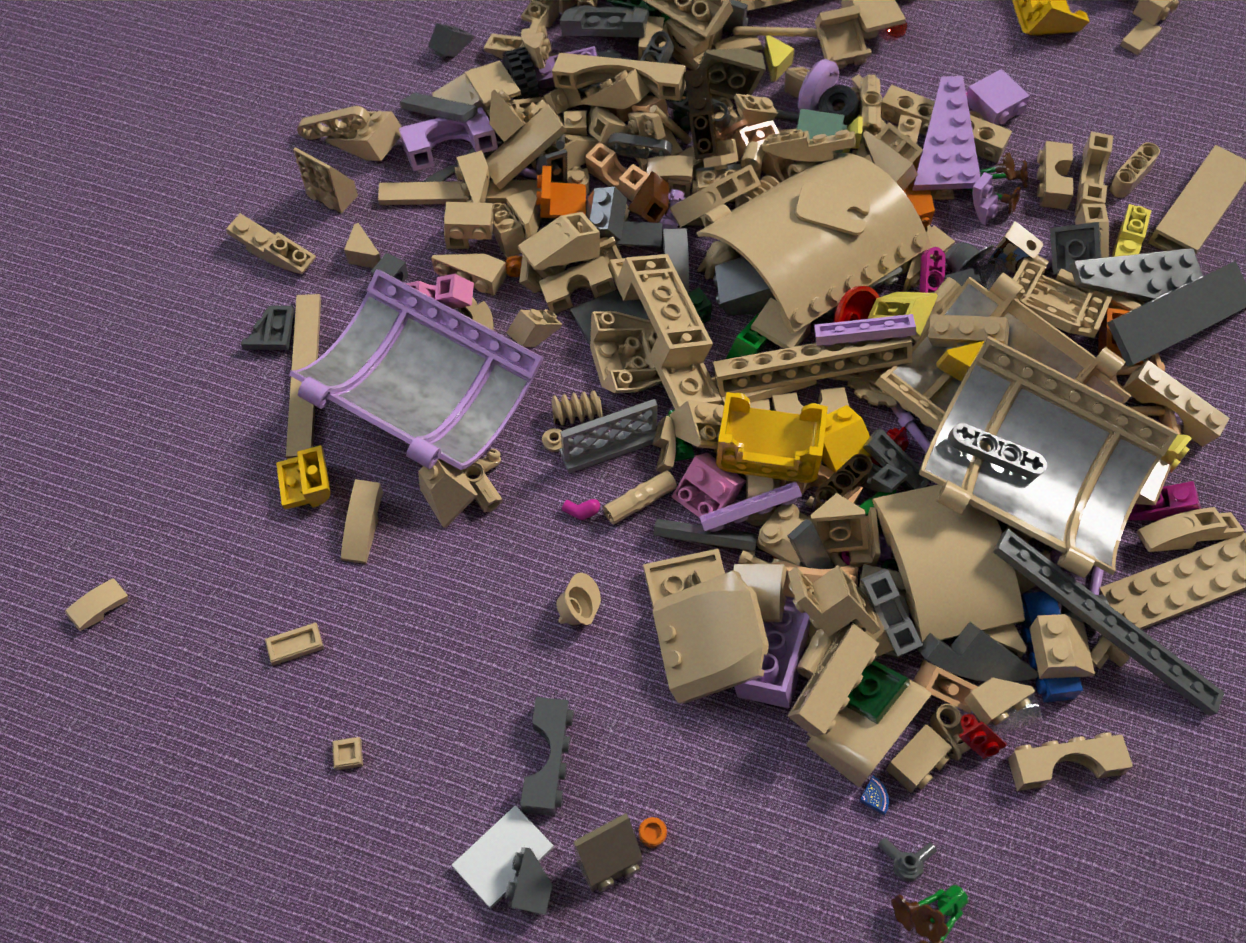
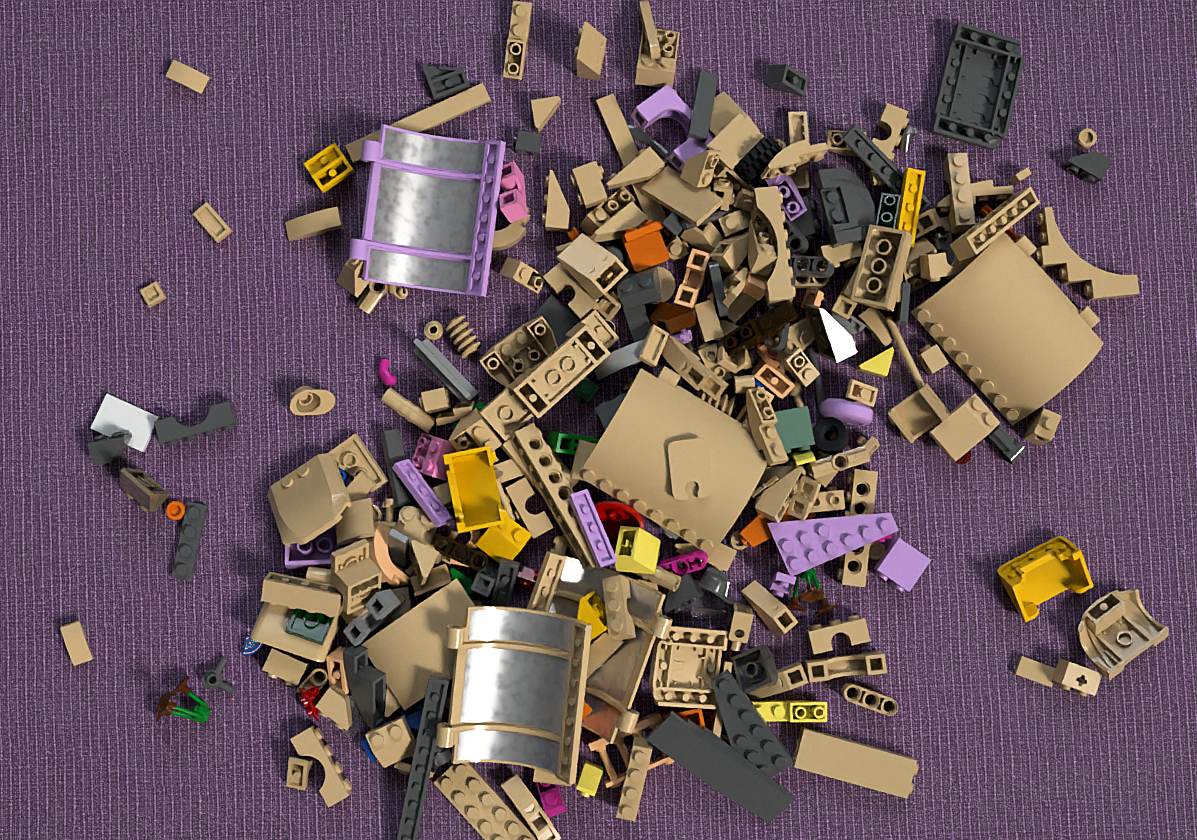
camera: 65 degrees right, 25 degrees up
tan bar [649,105,692,144] -> none
dark grey beam [948,423,1047,479] -> none
none -> dark grey plate [171,502,208,581]
none -> tan slope [286,756,313,791]
none -> tan brick [419,387,452,414]
none -> tan tile [637,324,669,368]
none -> tan slope [740,580,798,638]
none -> tan brick [917,344,949,375]

